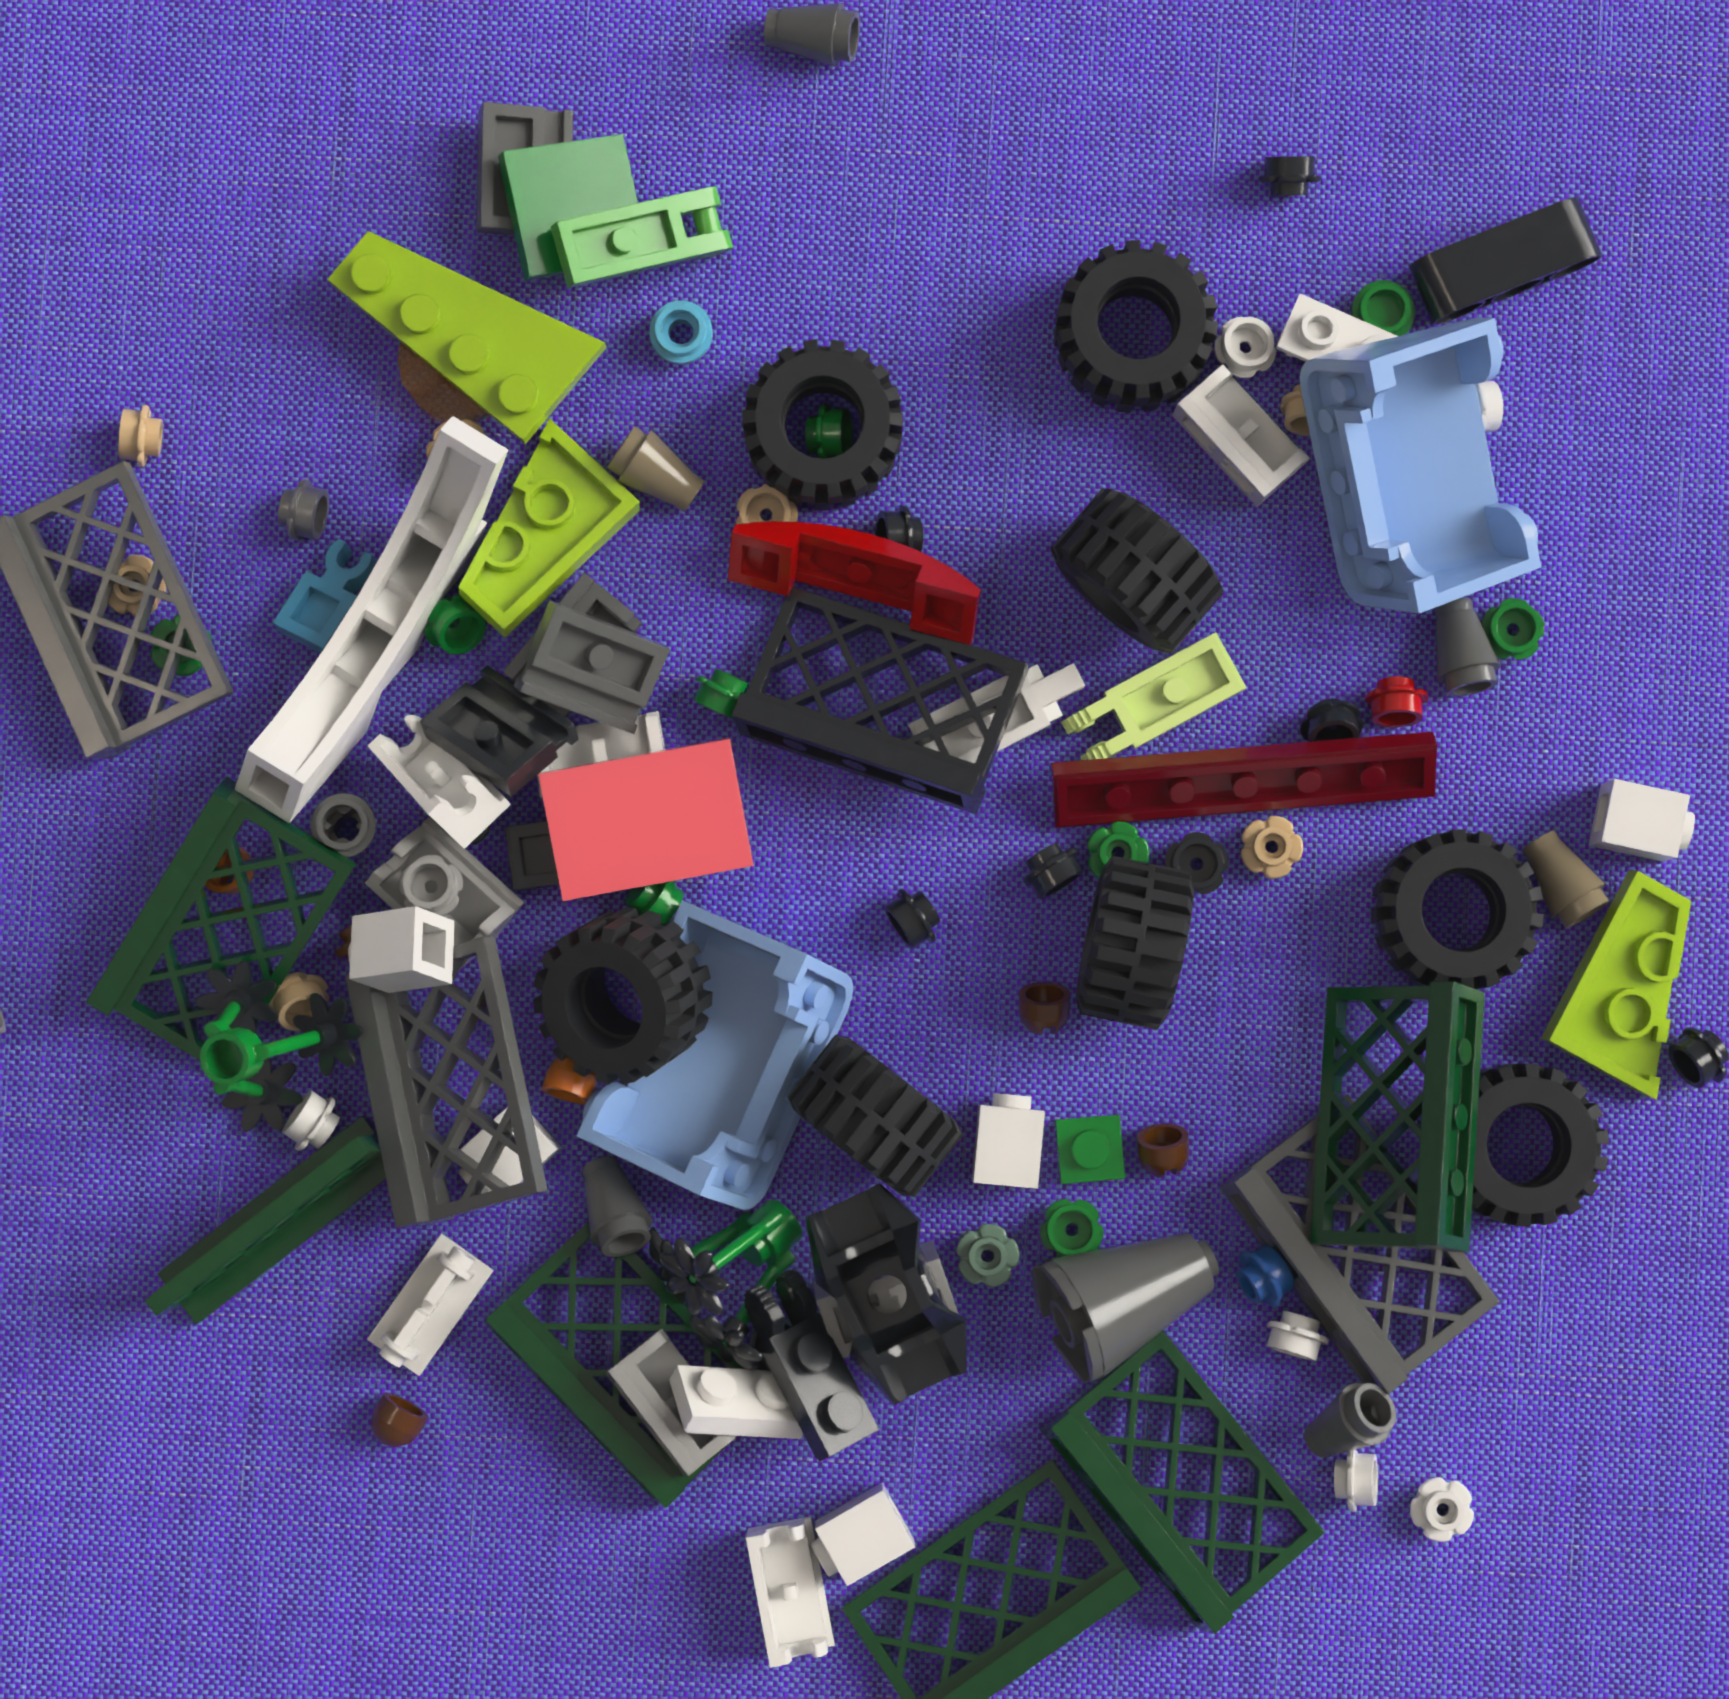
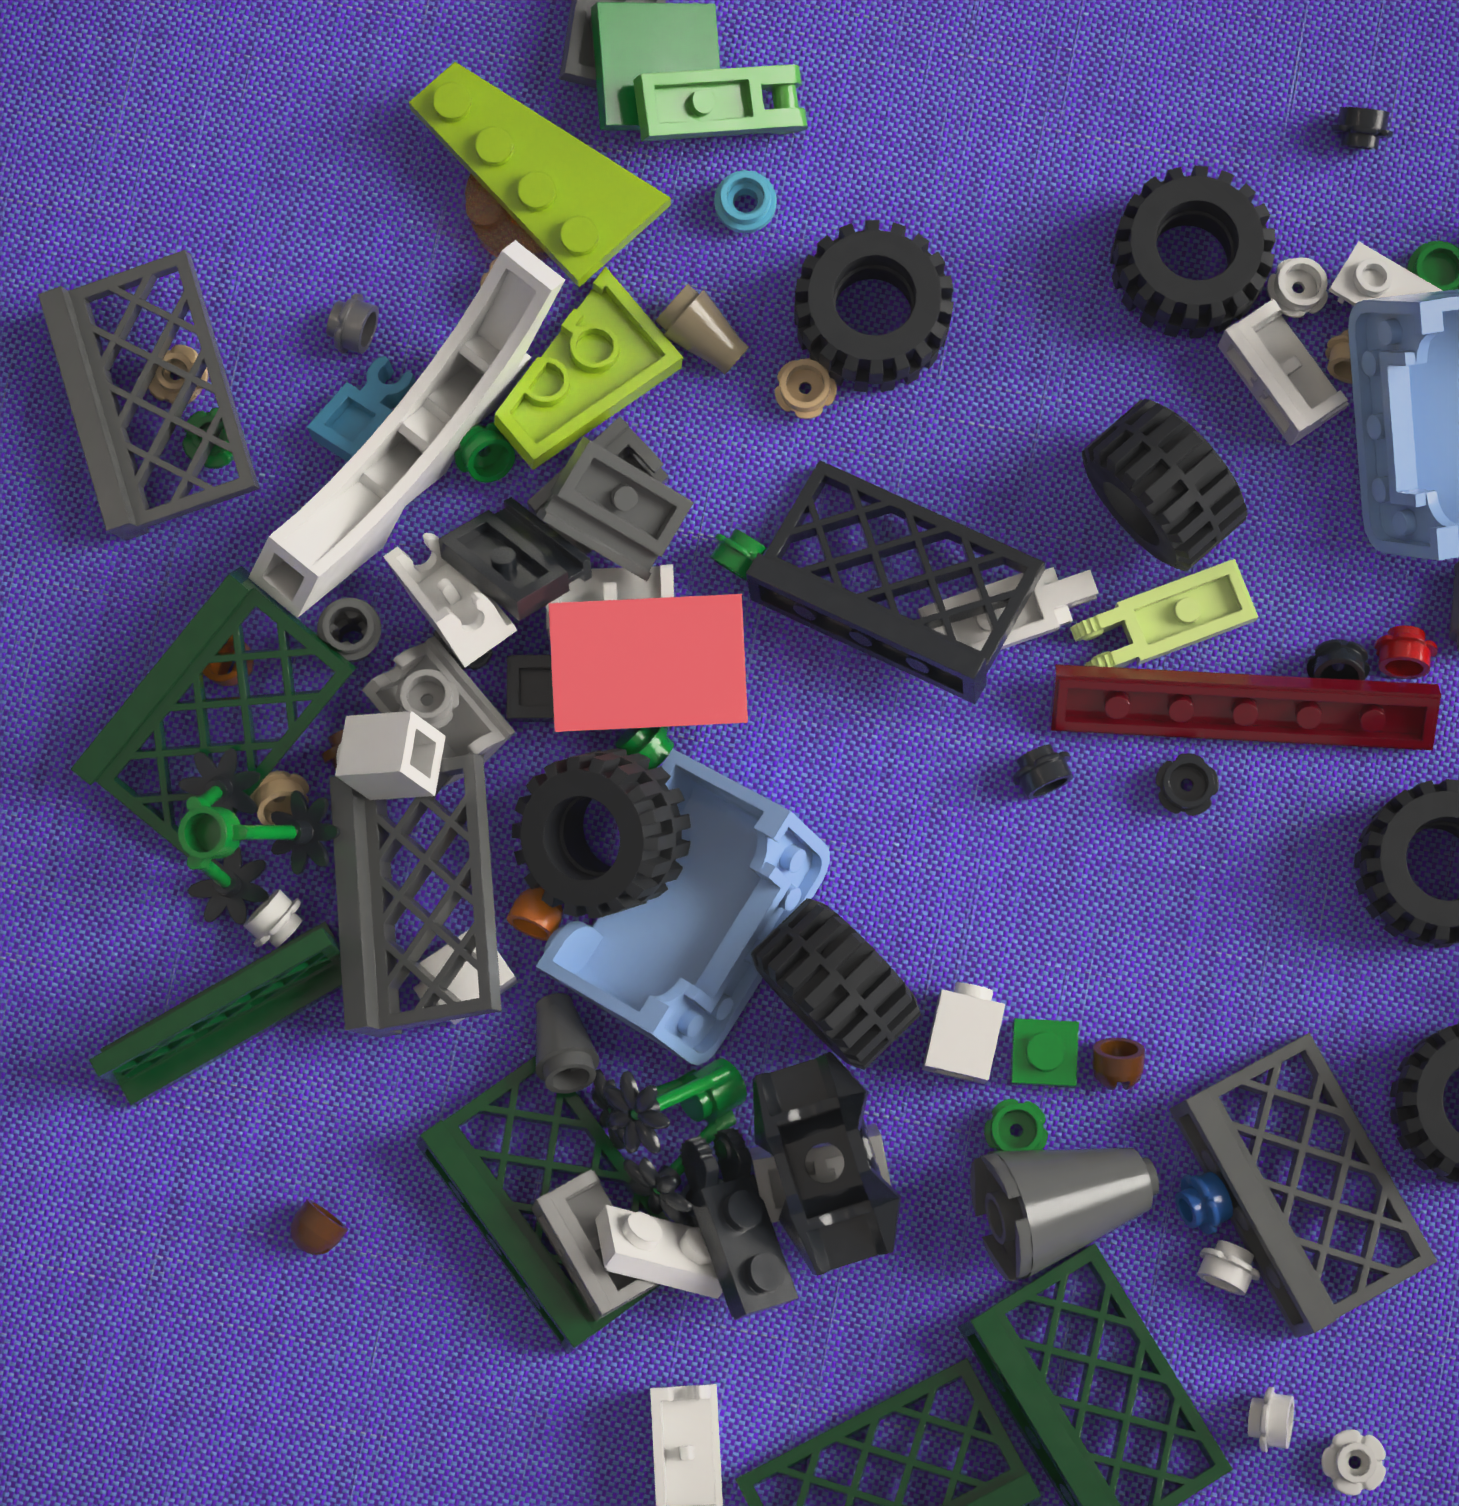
camera: 10 degrees right, 5 degrees down
tan plate [118,405,163,468] -> none
white hinge [367,1234,494,1376] -> none
red slope [728,521,981,645] -> none
green plate [805,403,853,459] -> none
white brick [810,1482,915,1586] -> none
black plate [875,505,923,552] -> none
black plate [884,889,940,949] -> none
sand green plate [956,1224,1020,1287] -> none
reddish brown hinge [1019,982,1070,1035] -> none
black tyre [1076,856,1194,1030] -> none
green plate [1087,821,1150,878] -> none
tan plate [1240,816,1303,879] -> none
dark grey cone [1304,1383,1396,1458] -> none
dark green fence [1310,982,1485,1252] -> none

